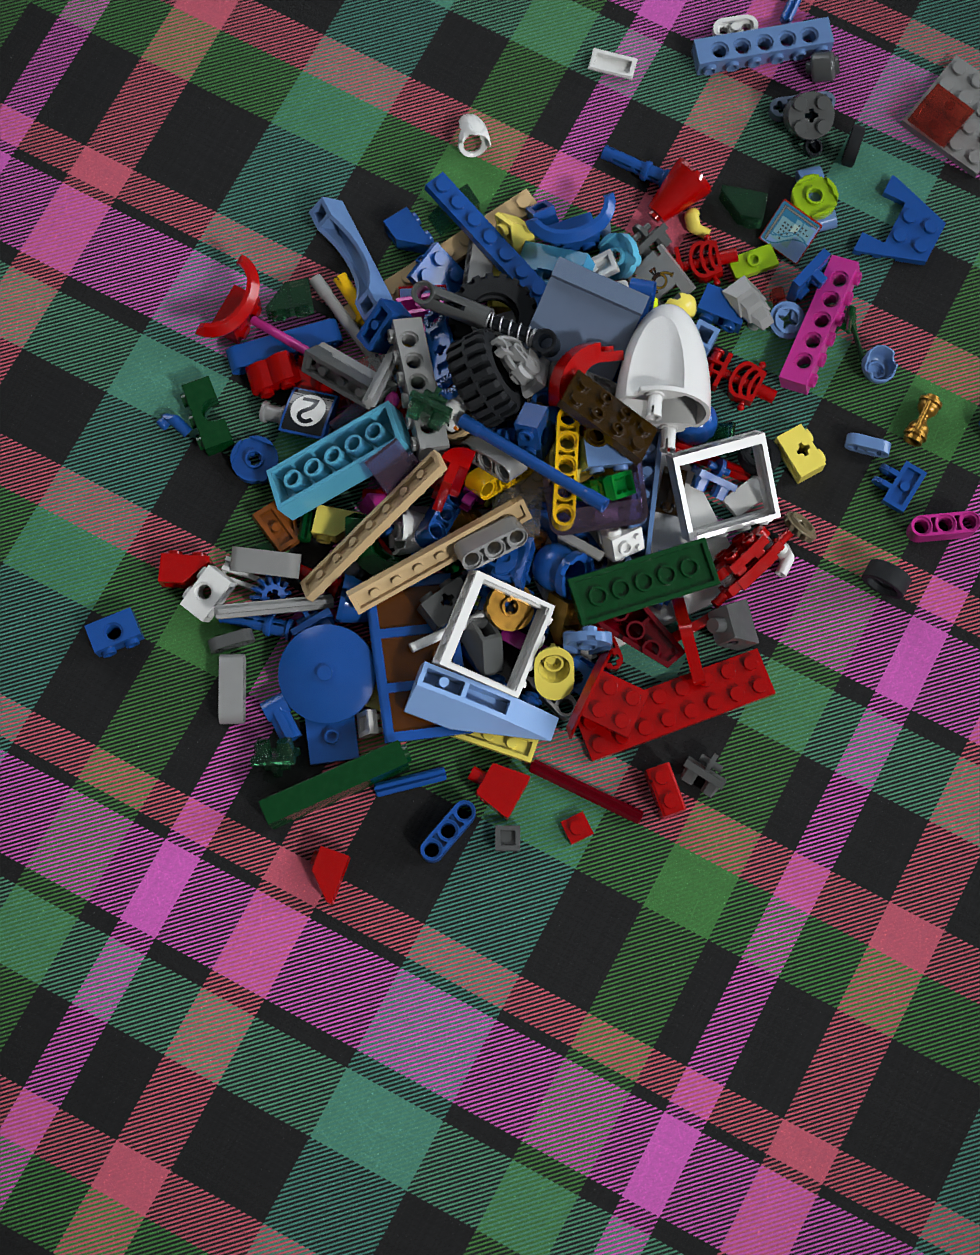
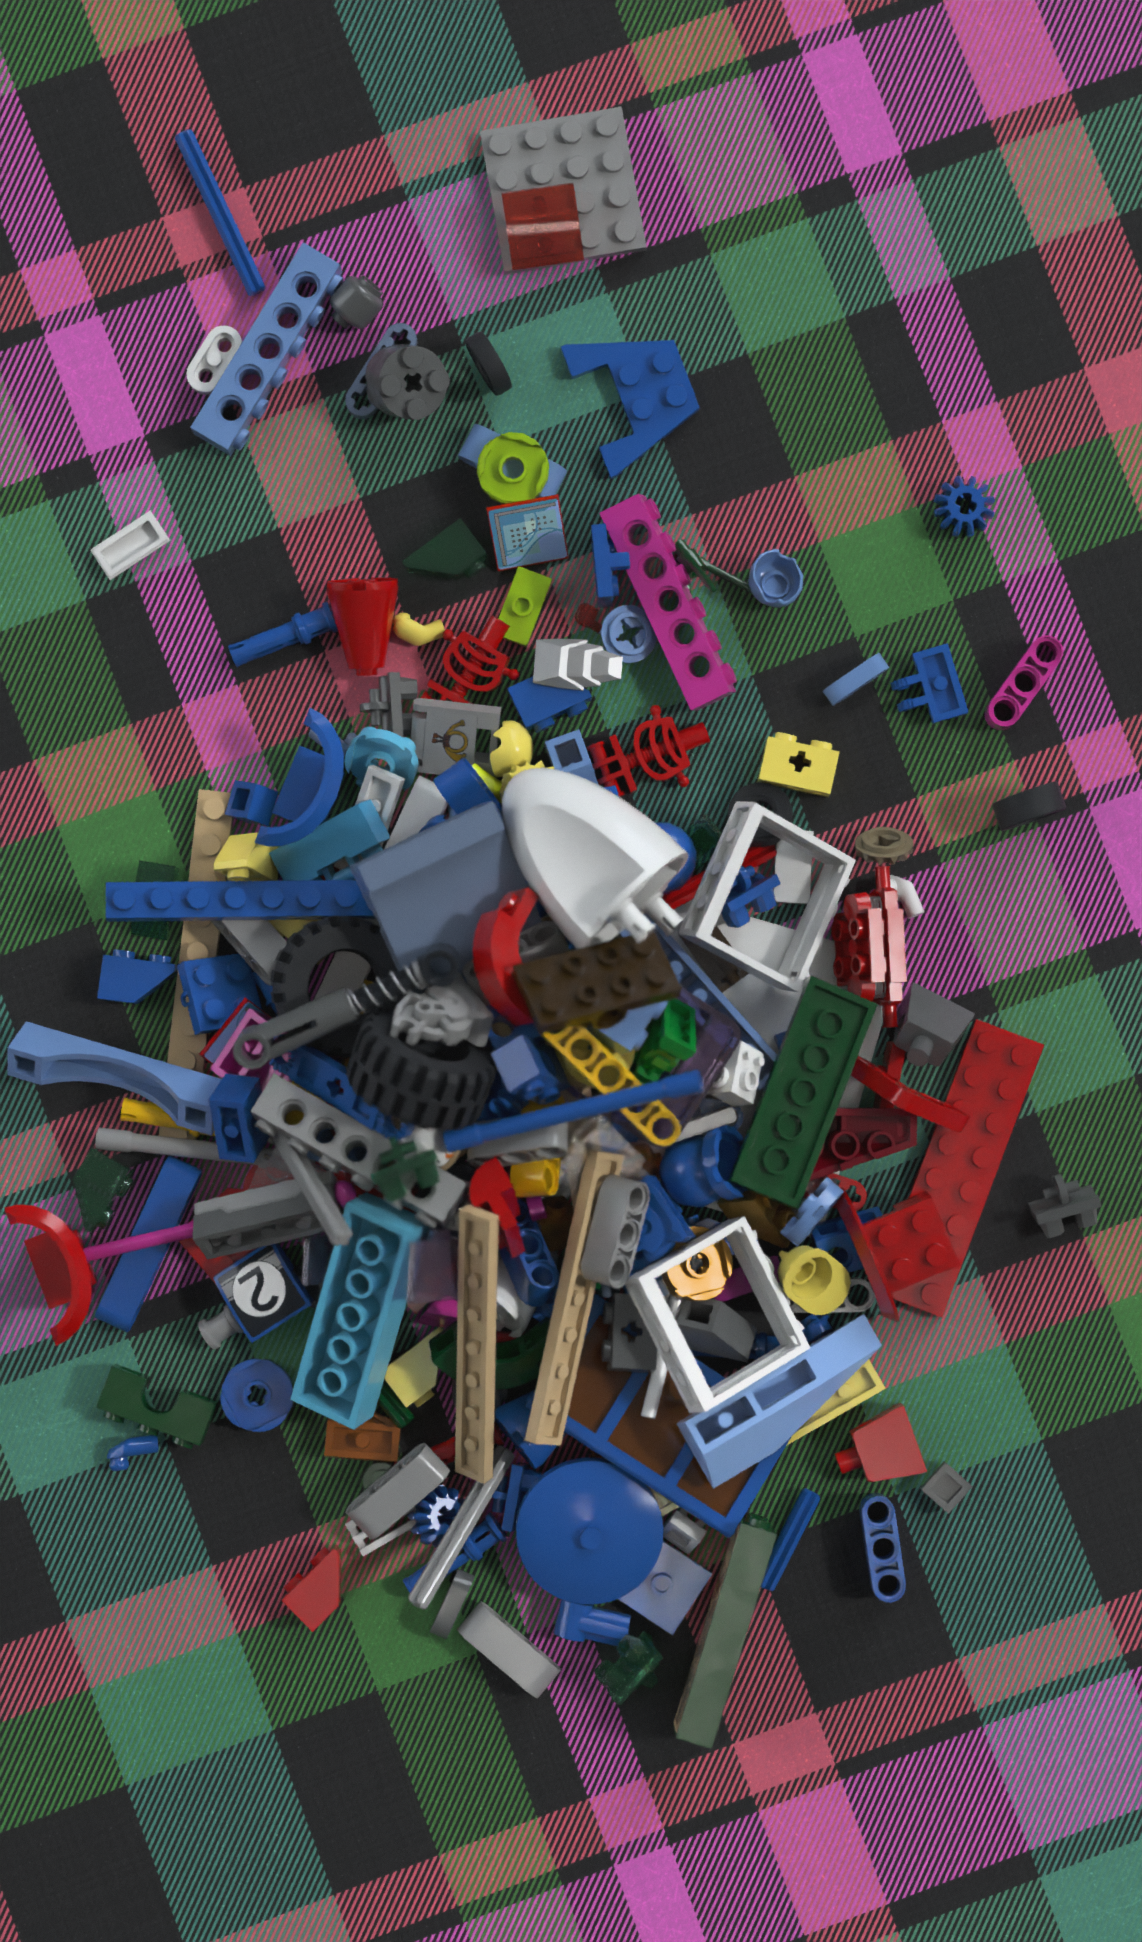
camera: 50 degrees left, 10 degrees up
blue brick [84,607,145,658] -> none
white brick [180,565,238,622] -> none
red brick [245,350,301,399] -> none
red slope [310,846,351,905] -> none
white piece [458,114,491,157] -> none
dark red axle [529,759,644,824] -> none
red plate [560,811,594,845] -> none
red brick [644,762,687,820] -> none
black hinge [802,138,823,158] -> none
pearl gold piece [903,393,943,447] -> none

